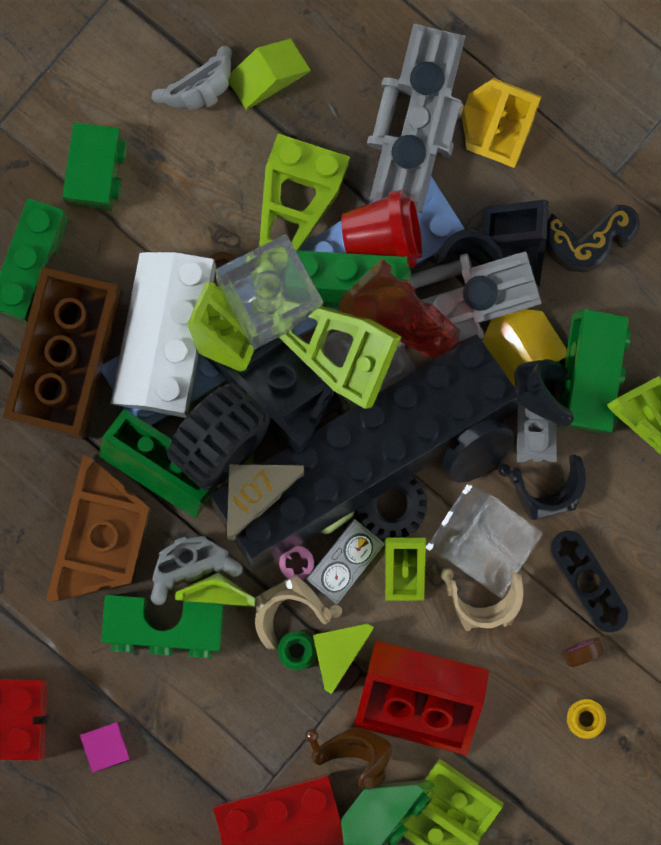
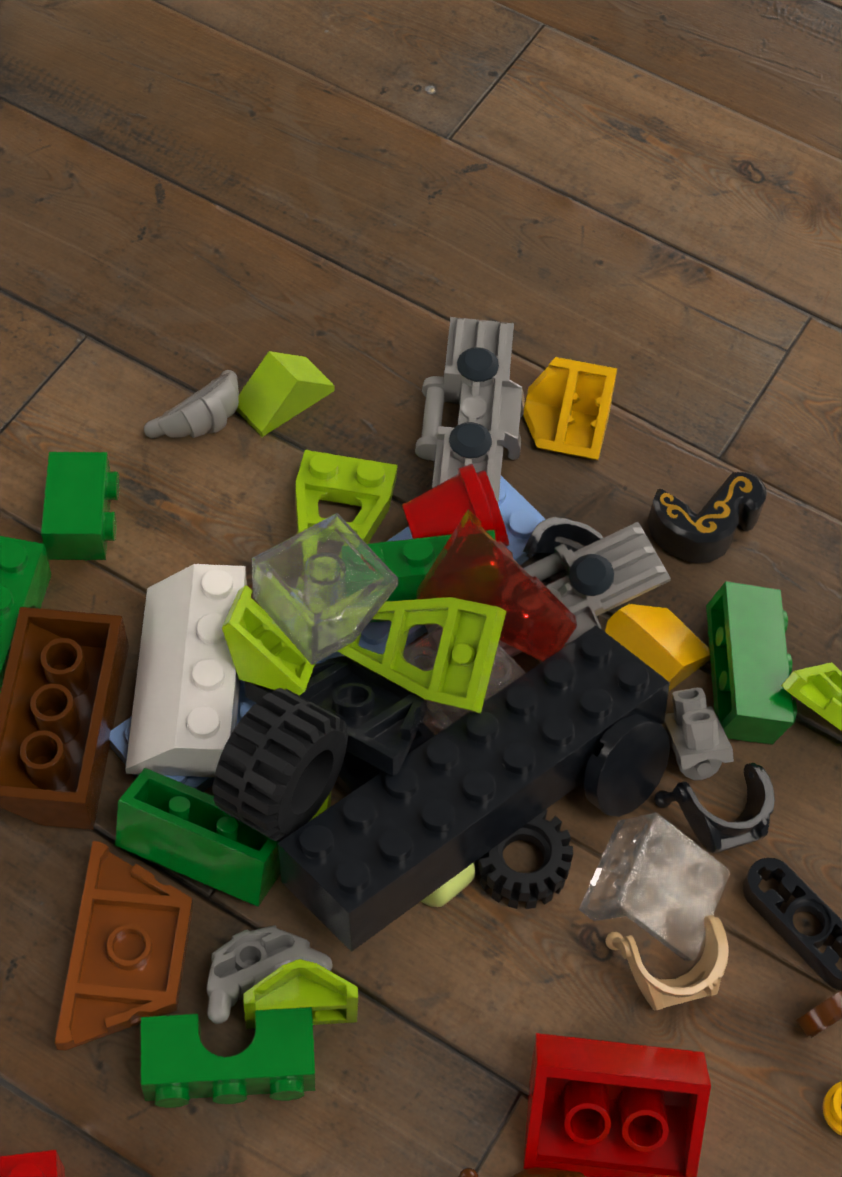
camera: 15 degrees left, 25 degrees down
dark tan tile [227,464,304,540] -> none
tan helmet [255,575,343,650] -> none
green plate [277,631,316,670] -> none
bright pink bush [279,546,314,580] -> none
slope [306,519,385,605] -> none
lime slope [313,623,374,694] -> none
lime slope [385,538,426,601] -> none
black slope [483,199,549,286] -> none
black helmet [514,359,574,426] -> none

